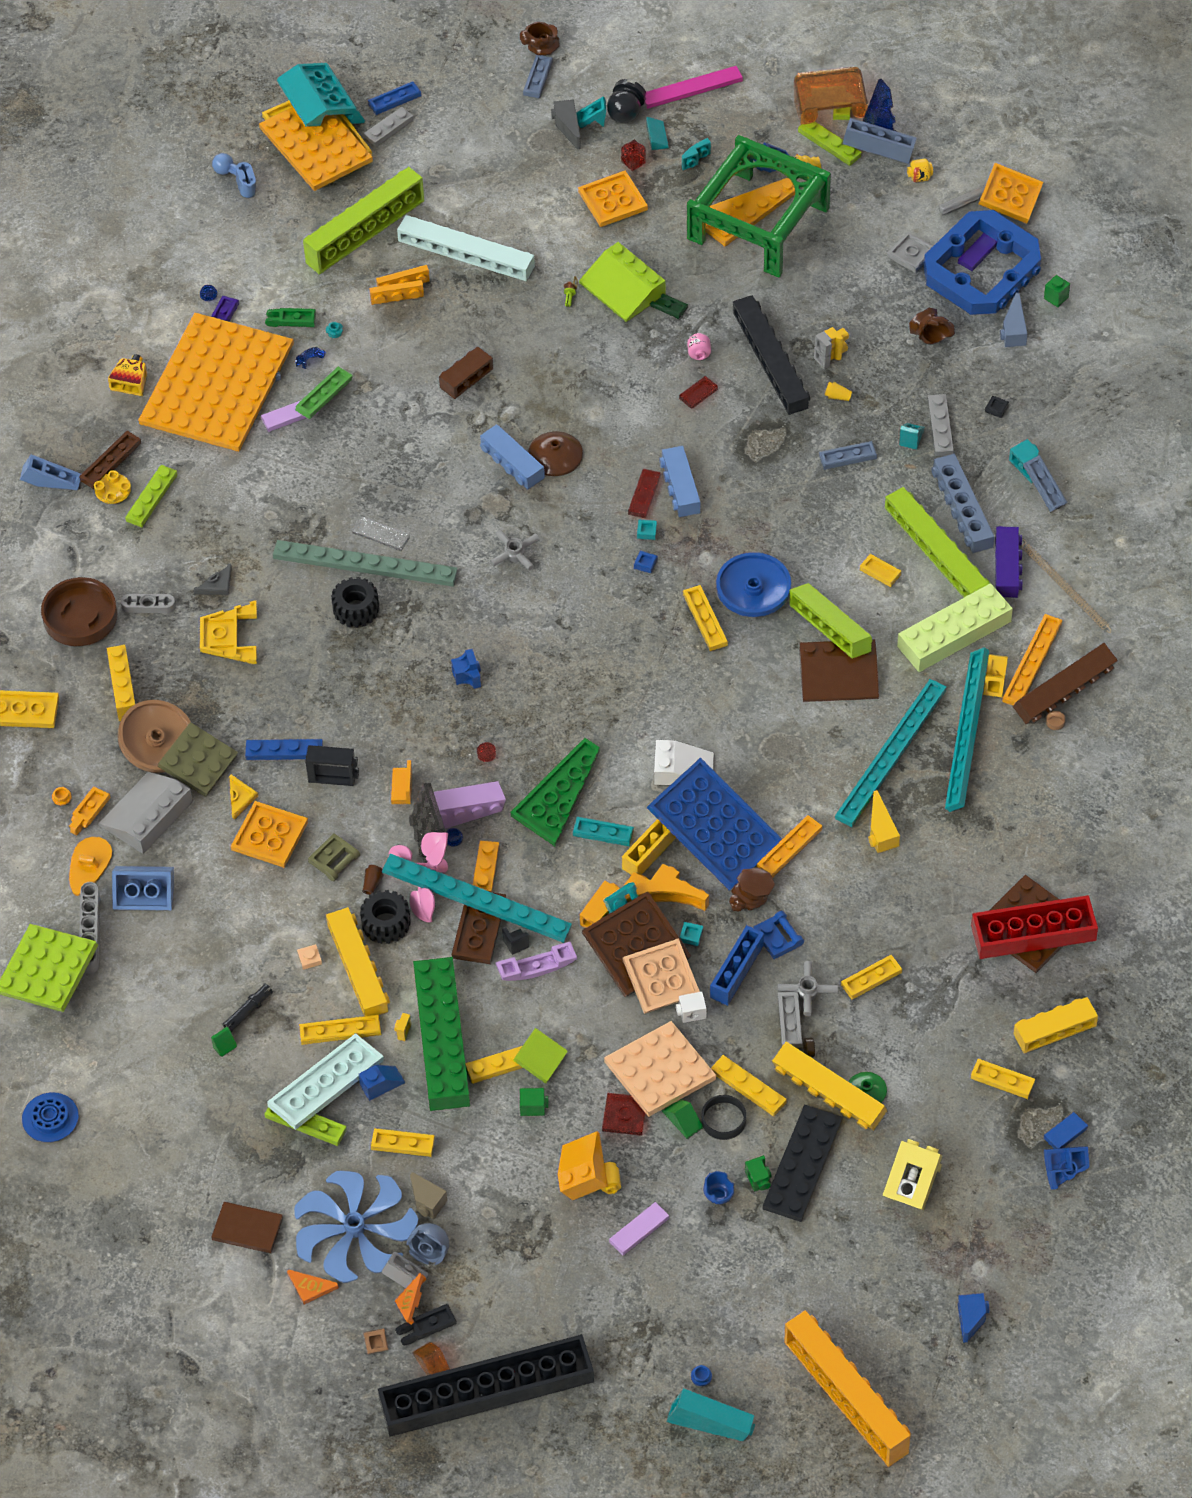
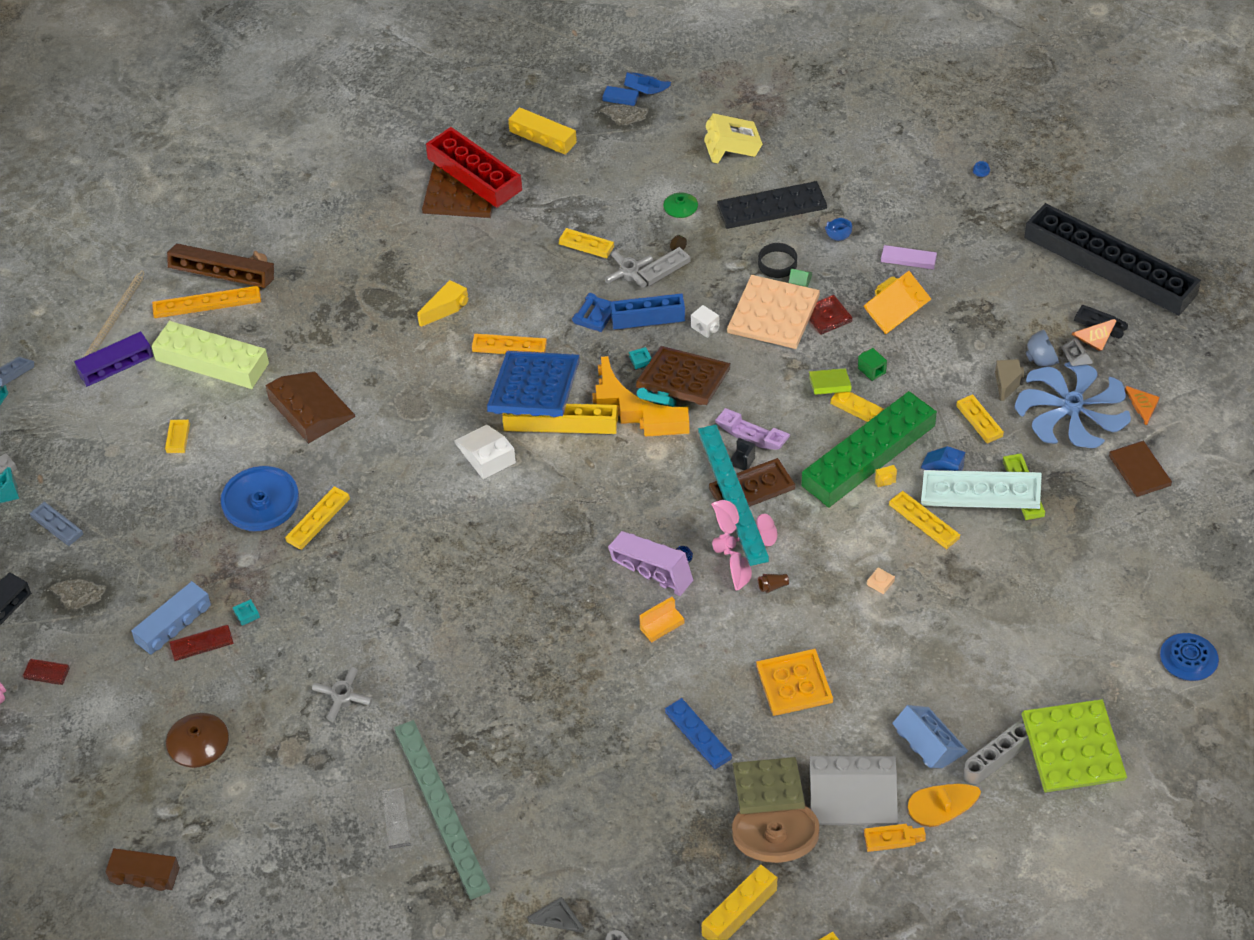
camera: 125 degrees left, 5 degrees down
light orange plate [52,787,71,806] -> none
yellow wing [200,601,257,664] -> none
green slope [211,1027,237,1057] -> none
black pin [222,983,273,1033] -> none
yellow tile [229,774,258,819] -> none
black window [305,745,359,786] -> none
olive plate [308,833,360,881] -> none
yellow brick [326,907,390,1016] -> none
black tyre [331,577,379,628] -> none
black tyre [360,890,411,944] -> none
medium nougat slope [363,1328,388,1354] -> none
clear smoke plate [409,783,445,863] -> none
clear orange slope [412,1342,450,1375] -> none
blue brick [451,649,481,689] -> none
light orange plate [473,840,499,892] -> none
clear red tile [477,742,496,762] -> none
medium blue brick [480,424,545,489] -> none
green wing [510,738,600,847] -> none
teal tile [573,817,634,847] -> none
light nougat plate [623,938,700,1014] -> none
blue tile [634,551,658,573] -> none
teal slope [666,1388,755,1441] -> none
yellow plate [711,1055,787,1117] -> none
reddish brown piece [729,867,775,912] -> none
green brick [745,1155,772,1192] -> none
yellow brick [772,1042,887,1131] -> none
light orange brick [784,1310,911,1468] -> none
lime brick [789,583,872,659] -> none
teal plate [835,679,946,827] -> none
lime brick [885,487,990,597] -> none
sand blue brick [931,453,994,553] -> none
teal plate [945,647,989,812] -> none
blue slope [957,1293,990,1343] -> none
yellow plate [970,1059,1035,1099] -> none
yellow slope [983,654,1008,697] -> none

